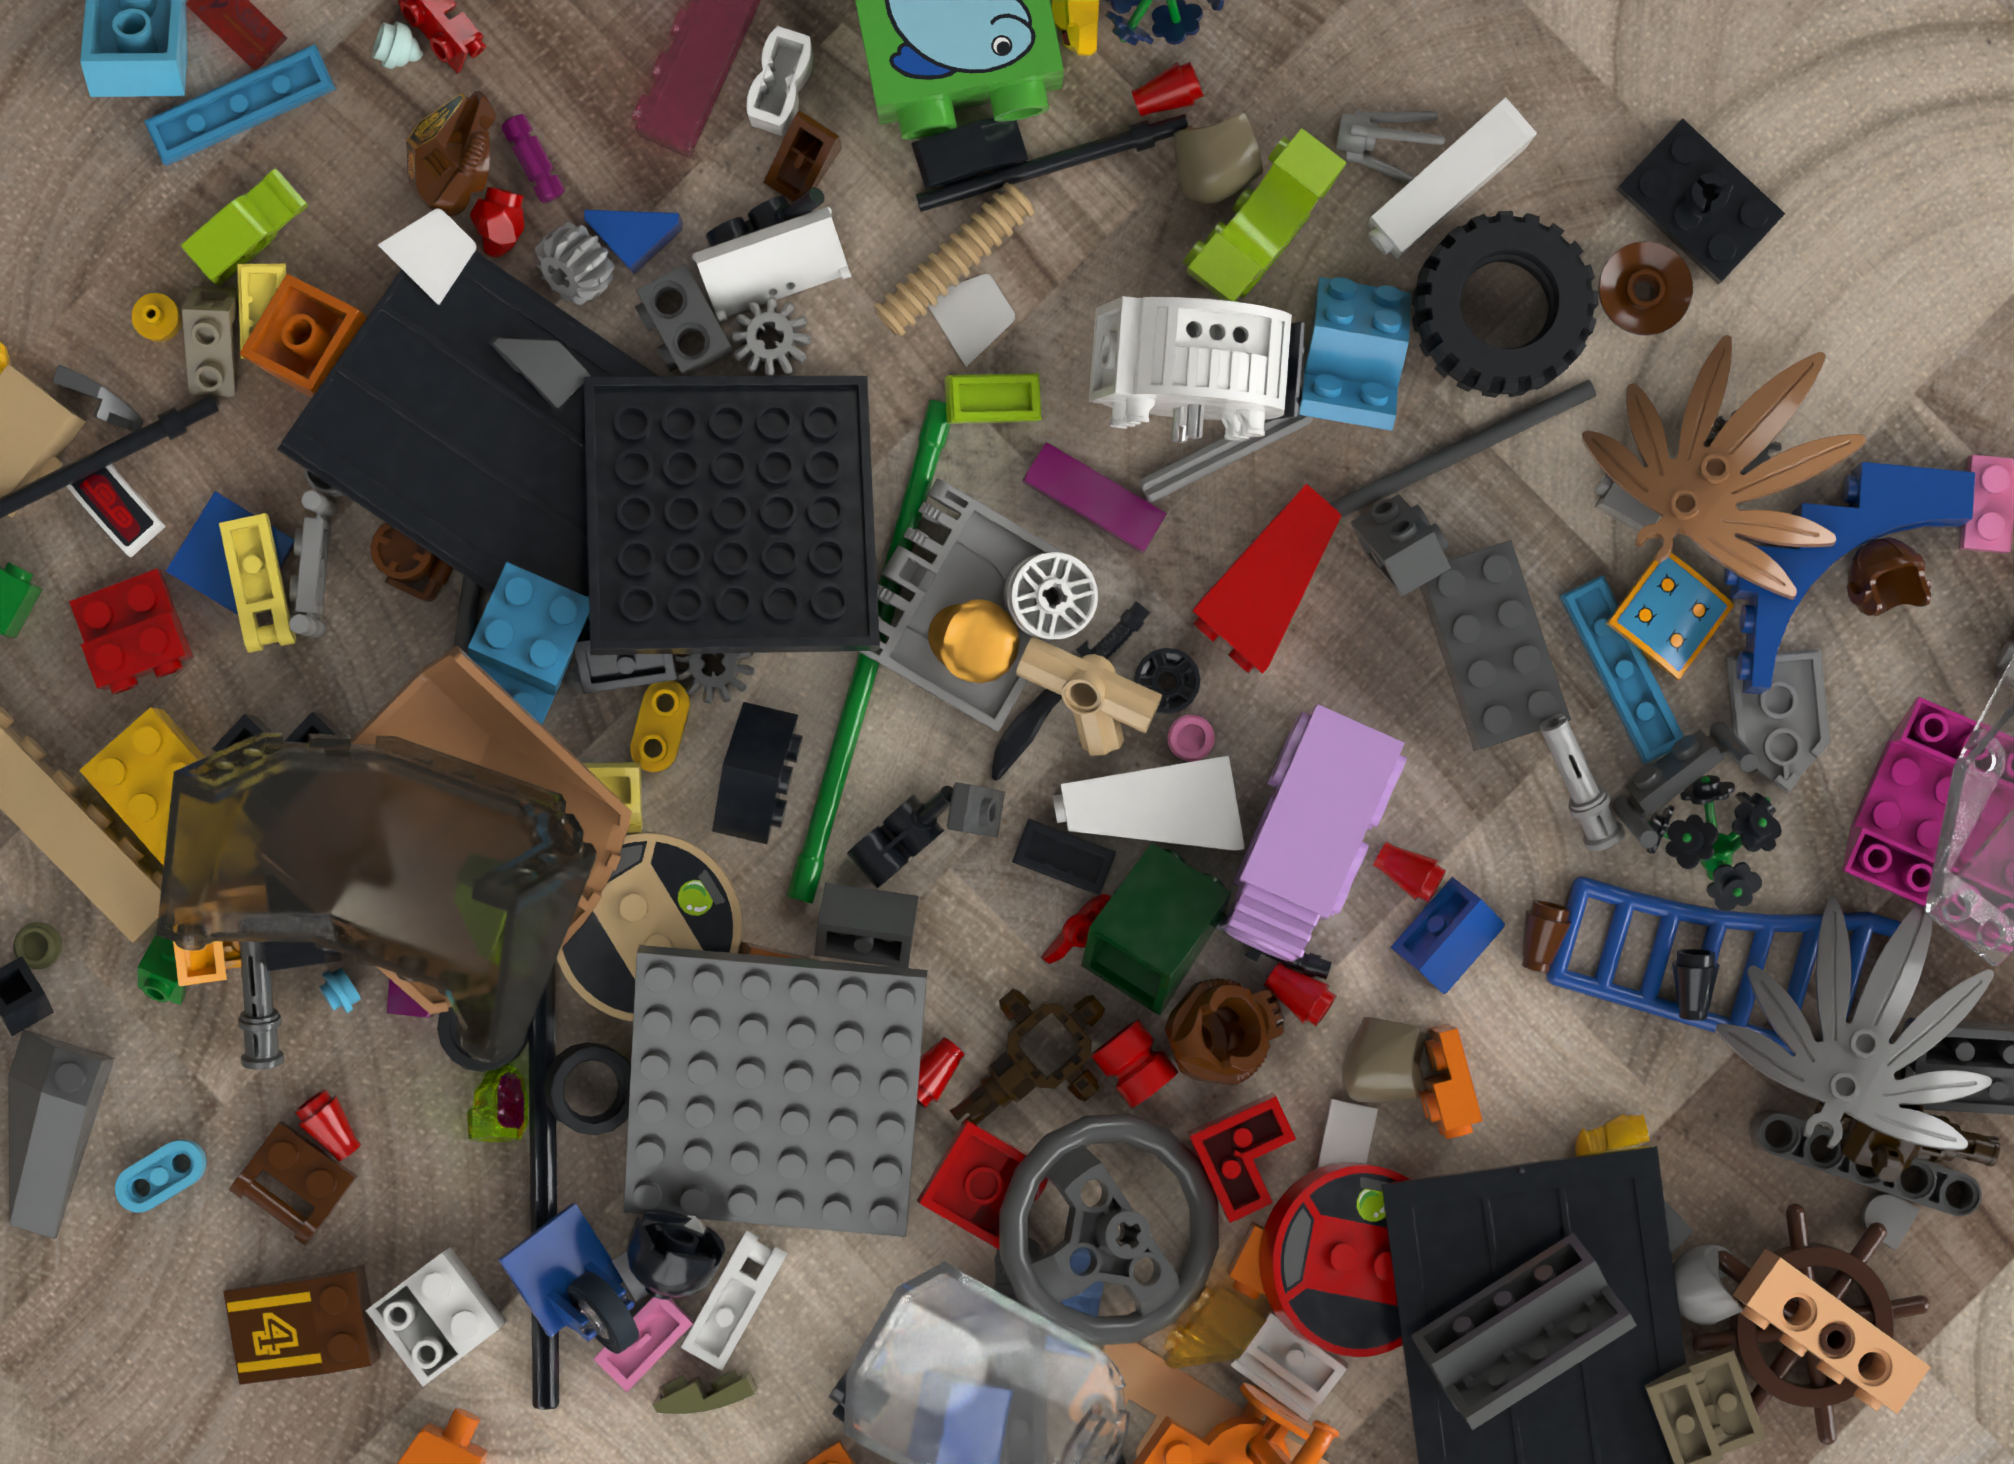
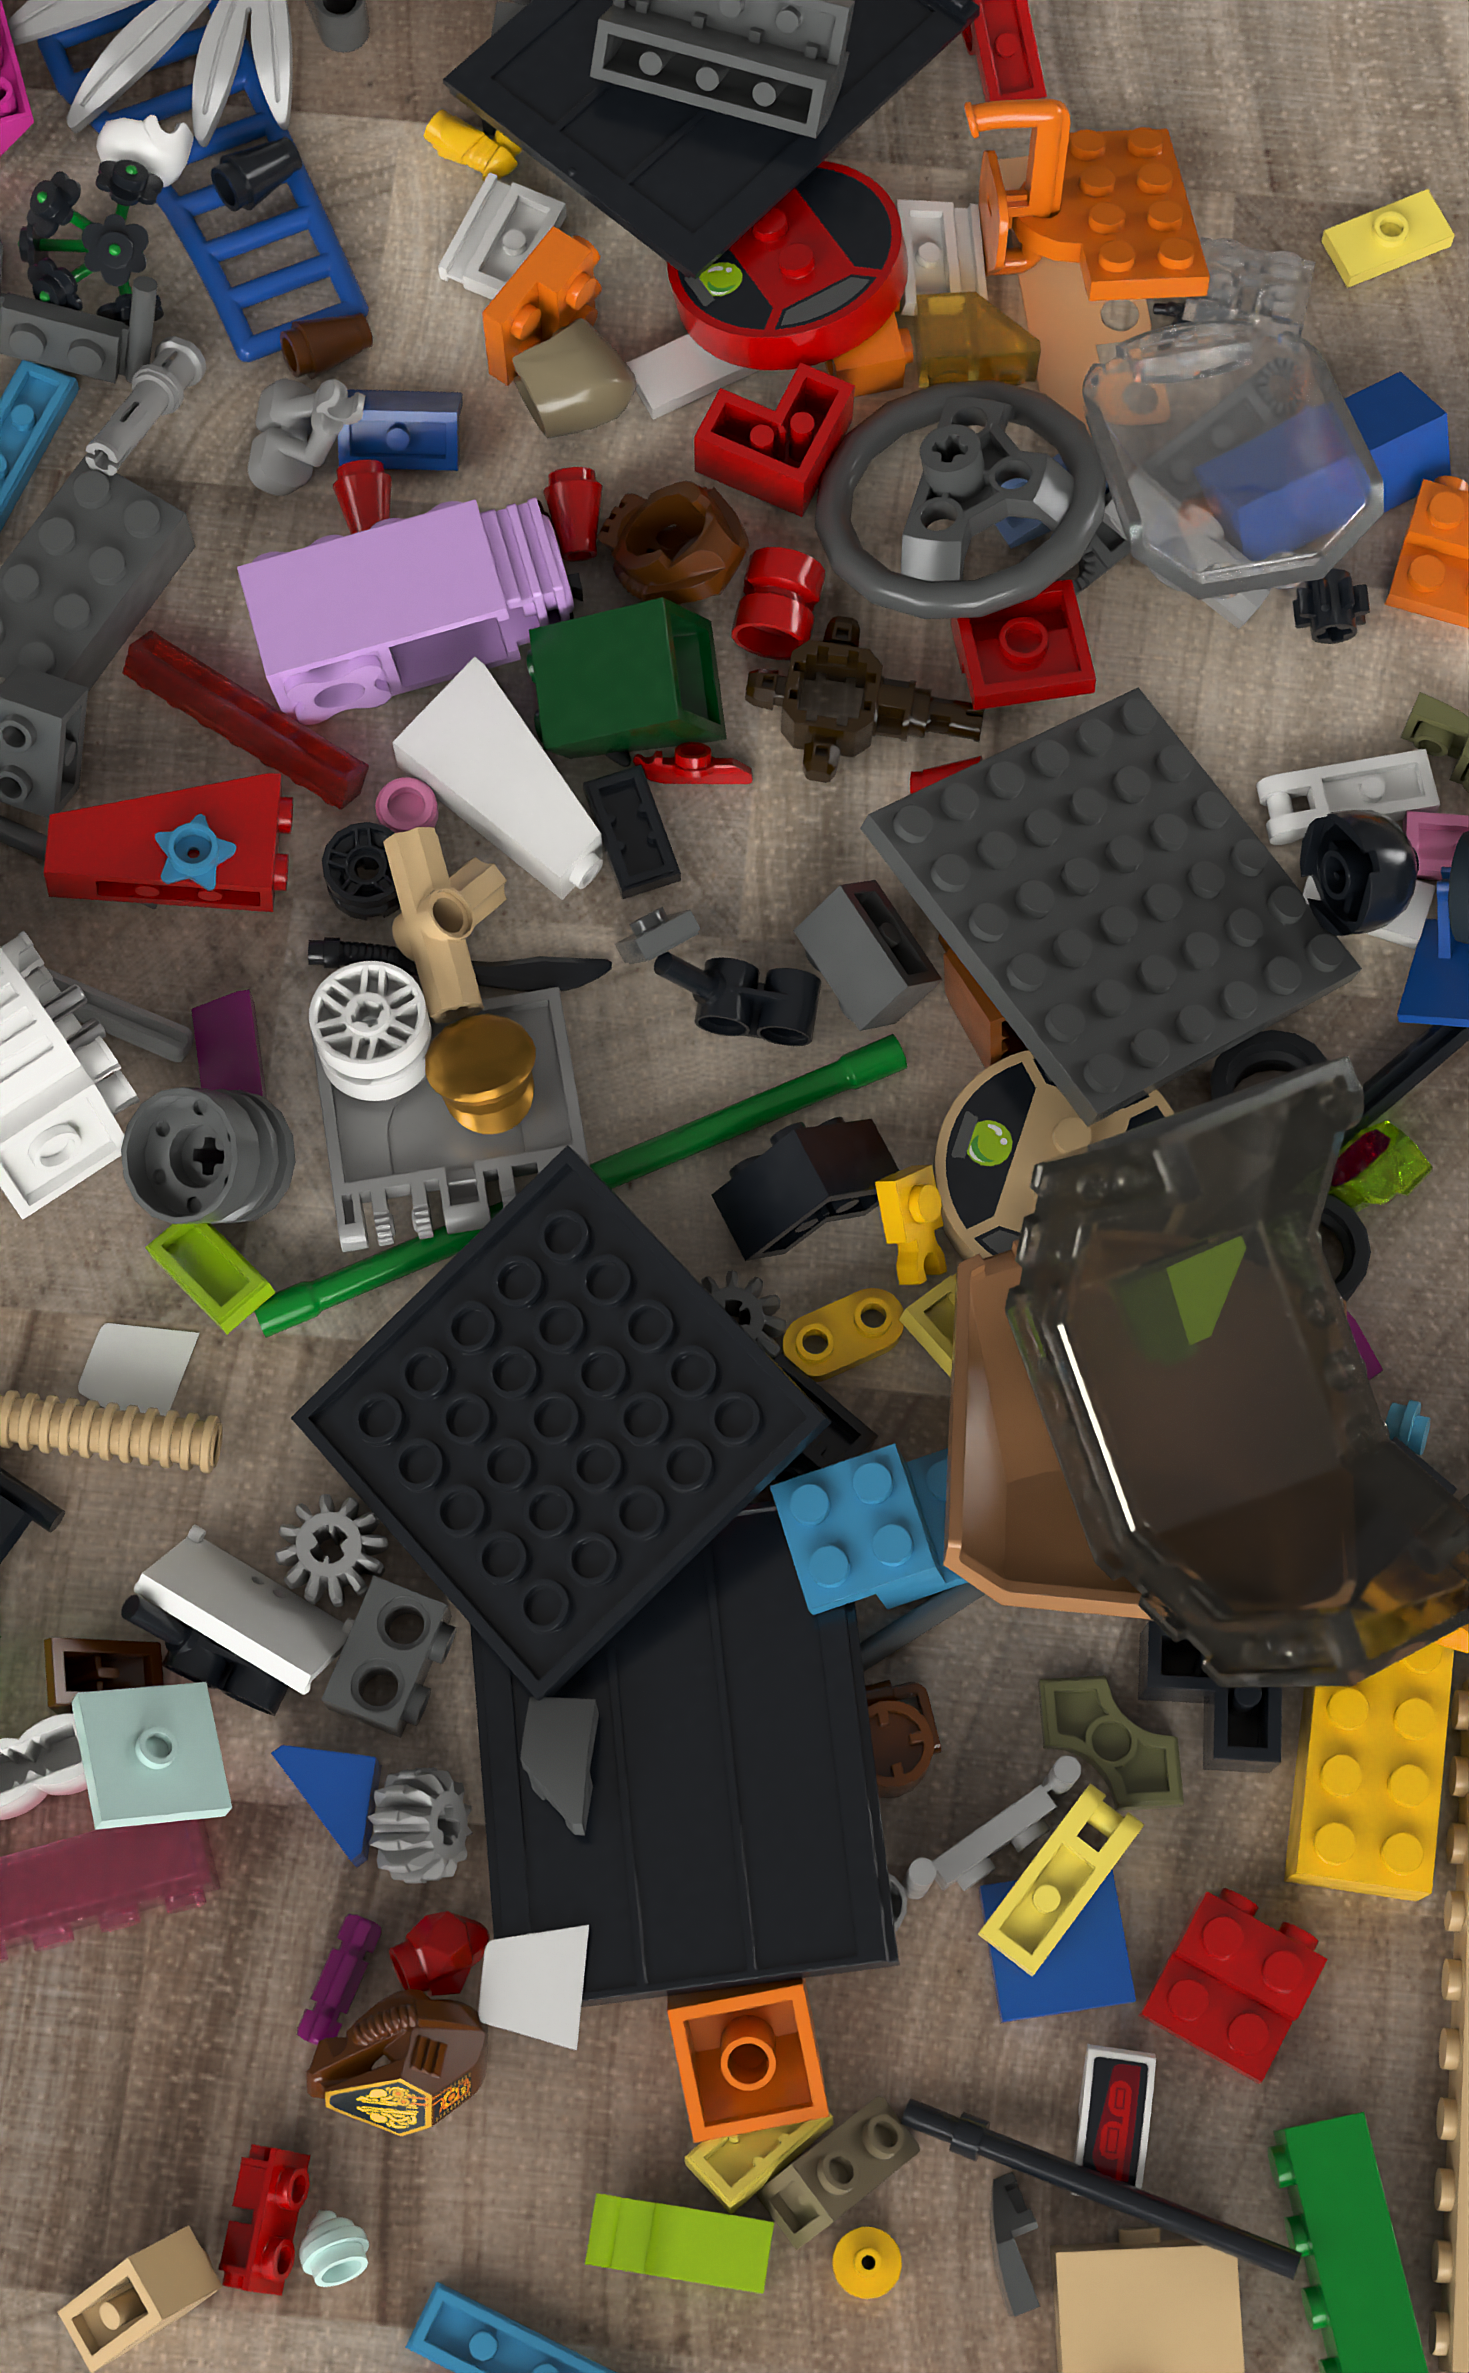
camera: 130 degrees left, 15 degrees down
none -> light aqua plate [71,1682,232,1830]
none -> white hair [96,115,194,187]
none -> dark grey wheel [121,1087,296,1224]
none -> clear red piece [122,630,369,810]
none -> dark azure plate [155,814,236,891]
none -> light grey piece [248,378,366,496]
none -> white plate [438,172,567,300]
none -> yellow plate [875,1164,947,1285]
none -> olive tile [1038,1675,1184,1811]

